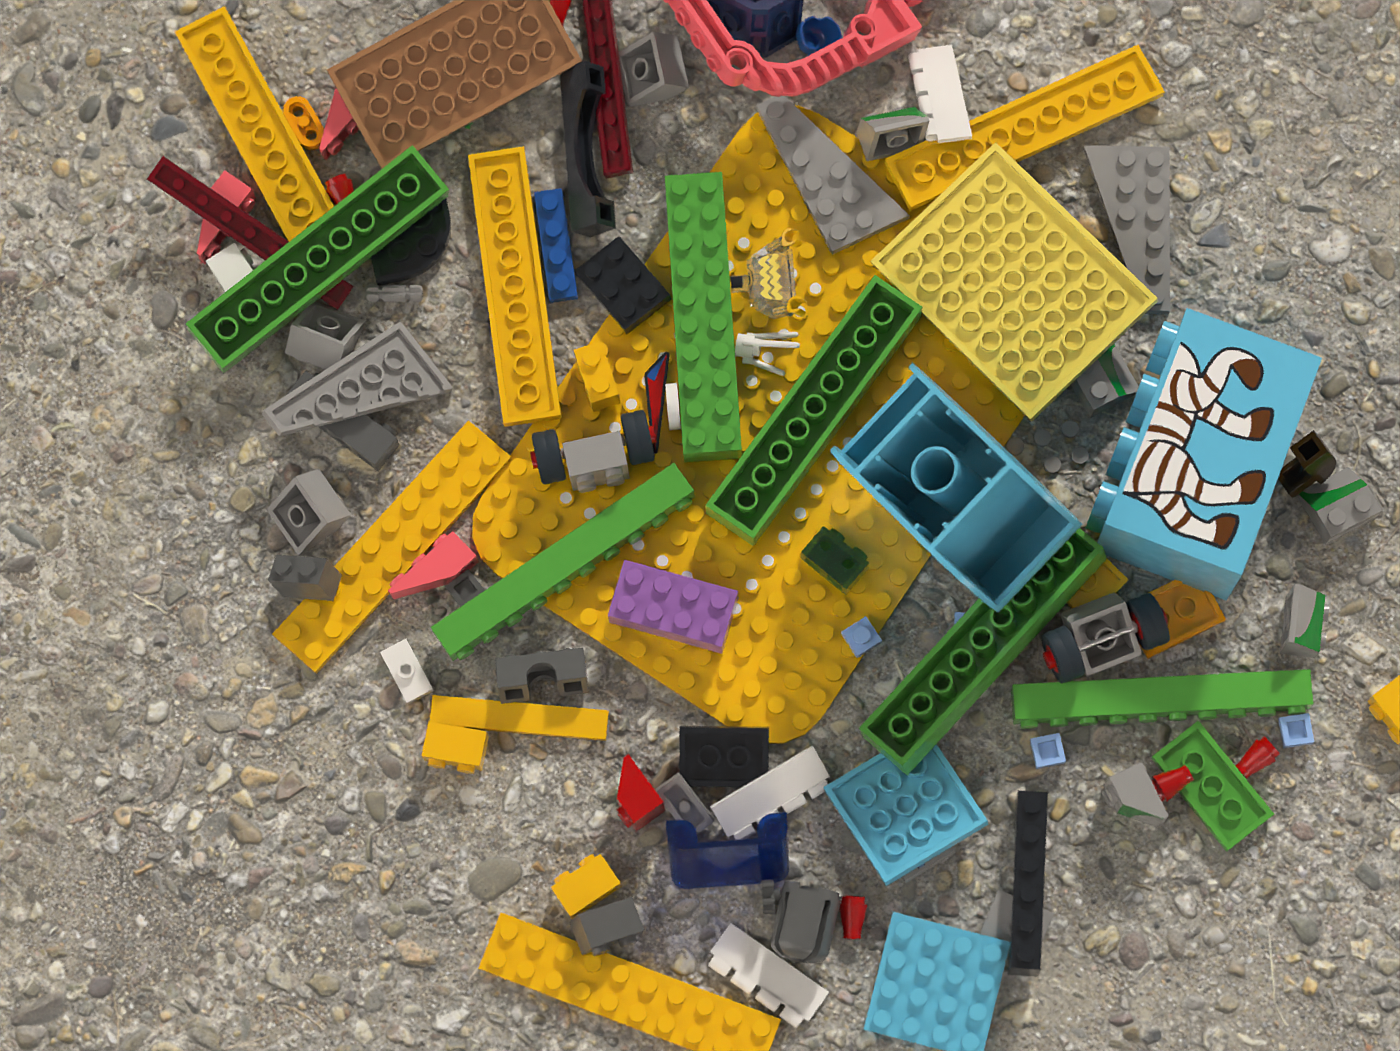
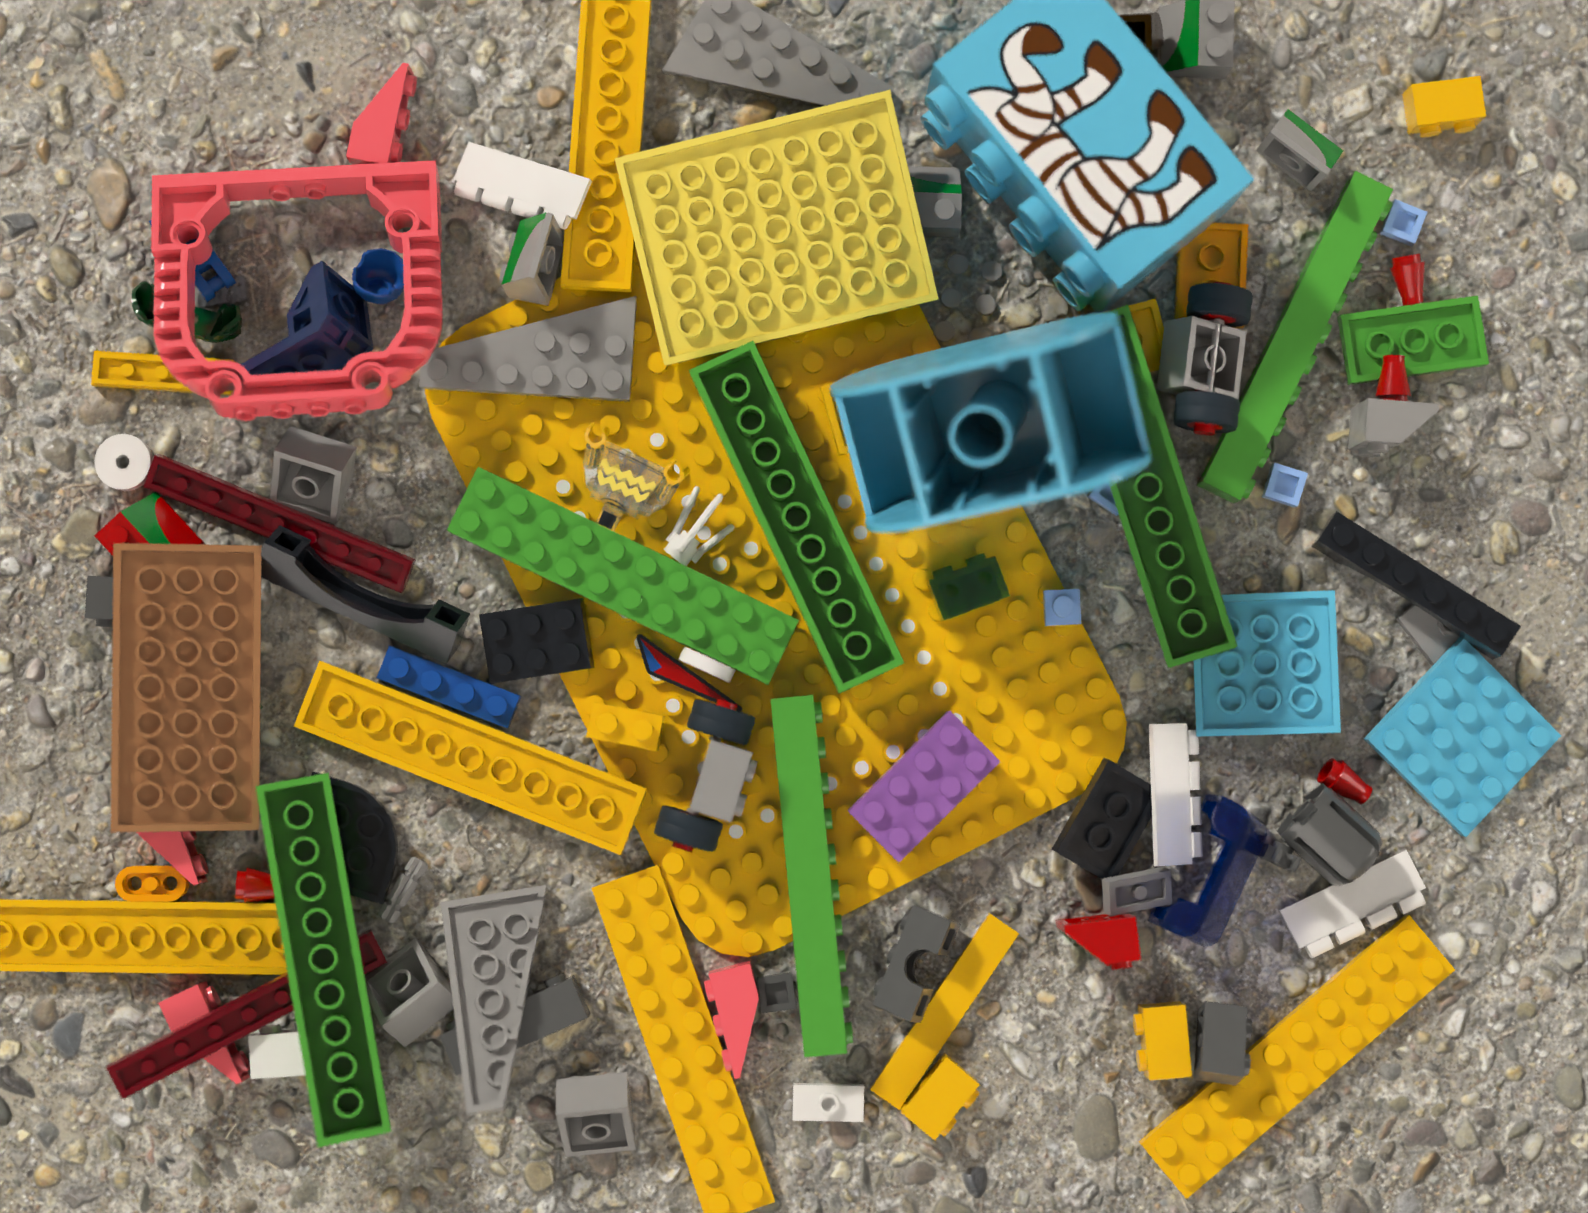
camera: 70 degrees left, 10 degrees up
dark grey brick [268,555,342,601] -> none

